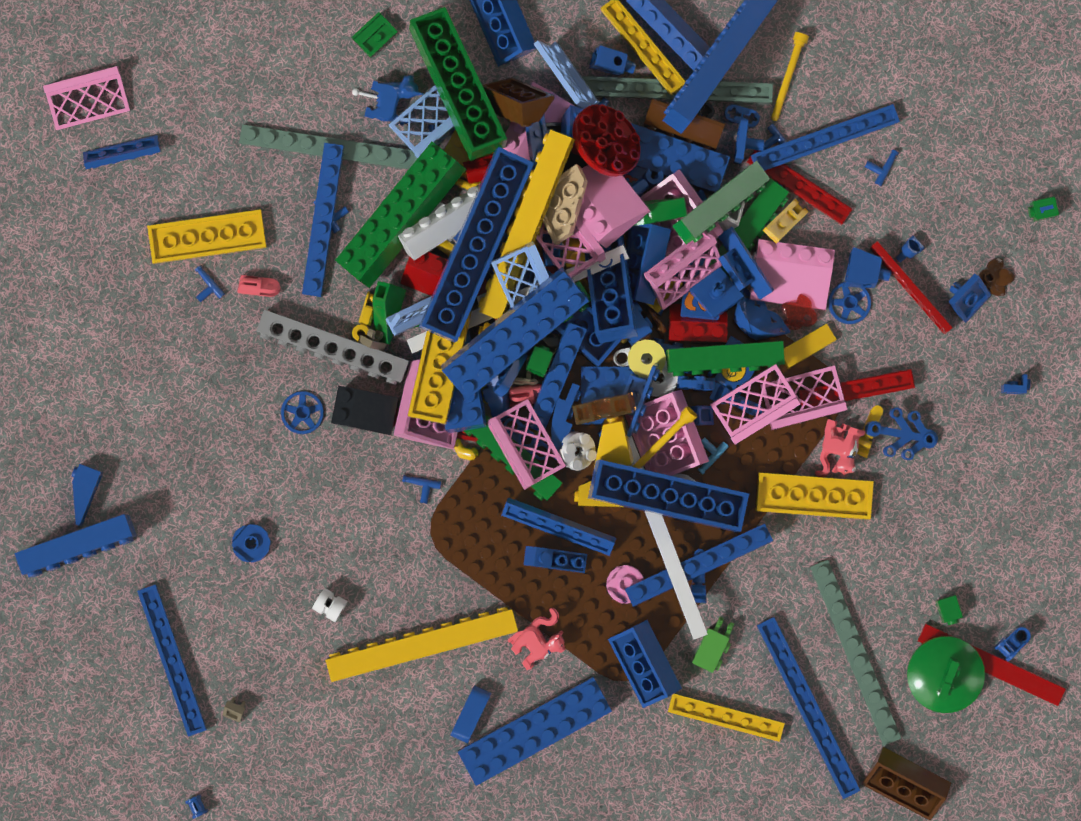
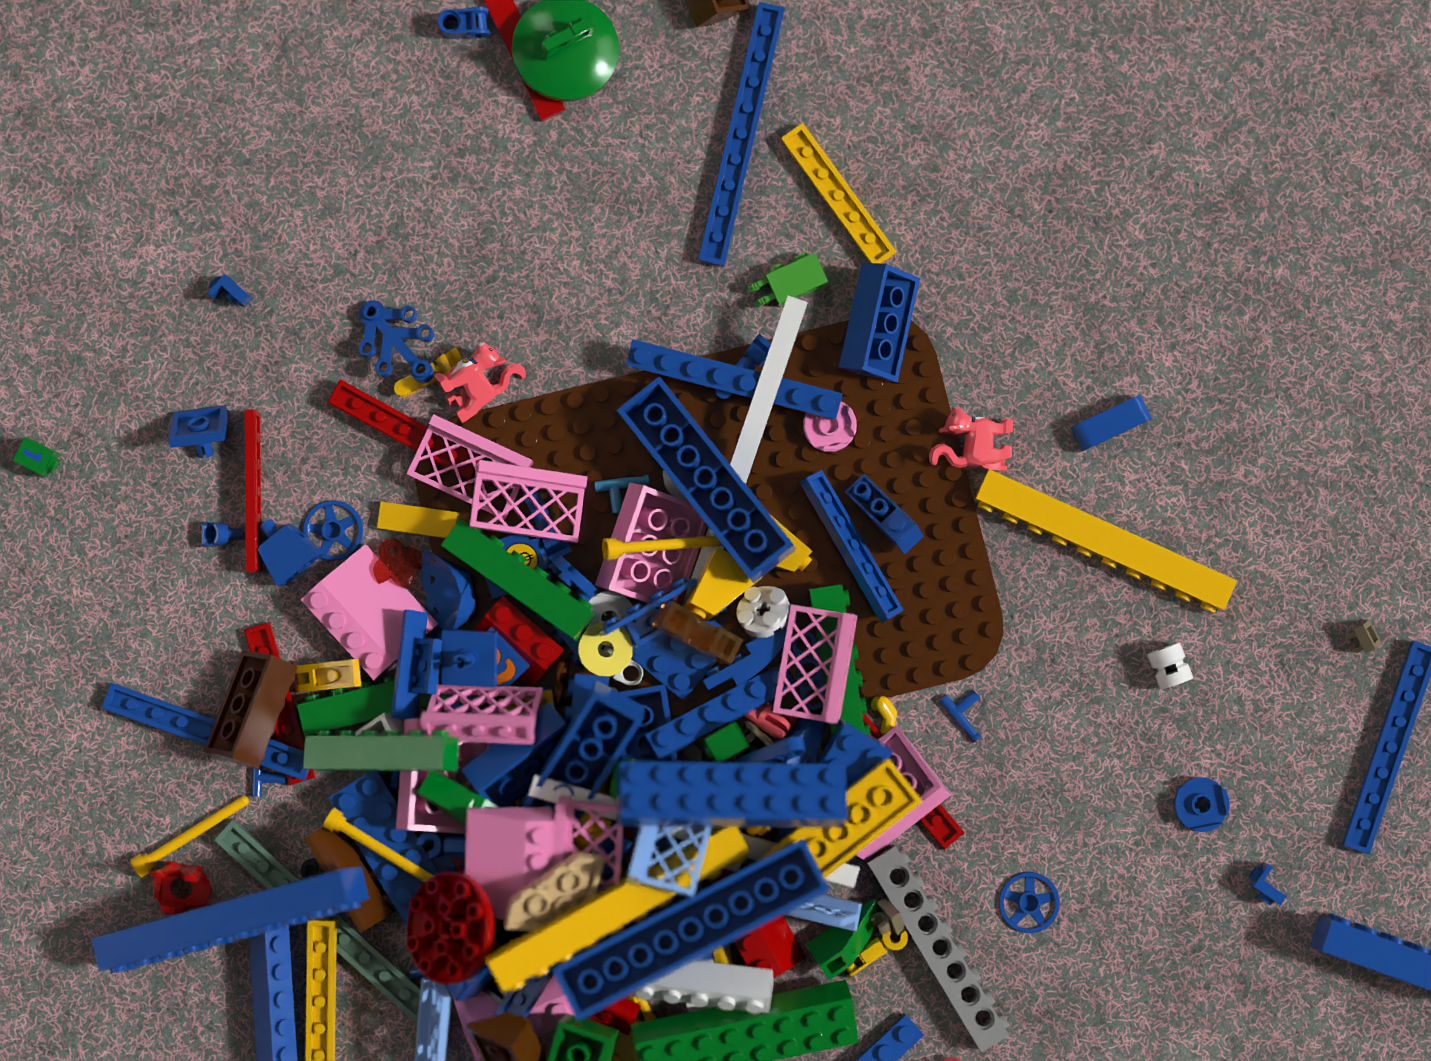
camera: 140 degrees left, 0 degrees up
blue slope [71,464,103,526] -> none
black slope [331,385,399,436] -> none
blue brick [457,677,612,786] -> none
blue torso [589,45,636,76] -> none
blue slope [689,406,714,426] -> none
blue beam [724,104,760,128] -> none
blue tile [733,120,764,164] -> none
yellow plate [756,473,874,520] -> none
sand green plate [810,560,902,746] -> none
blue piece [864,150,899,187] -> none
green brick [935,595,963,626] -> none
reddish brown plate [978,258,1015,296] -> none
none -> red piece [150,861,212,915]
none -> reddish brown slope [203,650,297,769]
none -> yellow piece [323,808,434,883]
none -> blue bracket [1249,863,1287,906]

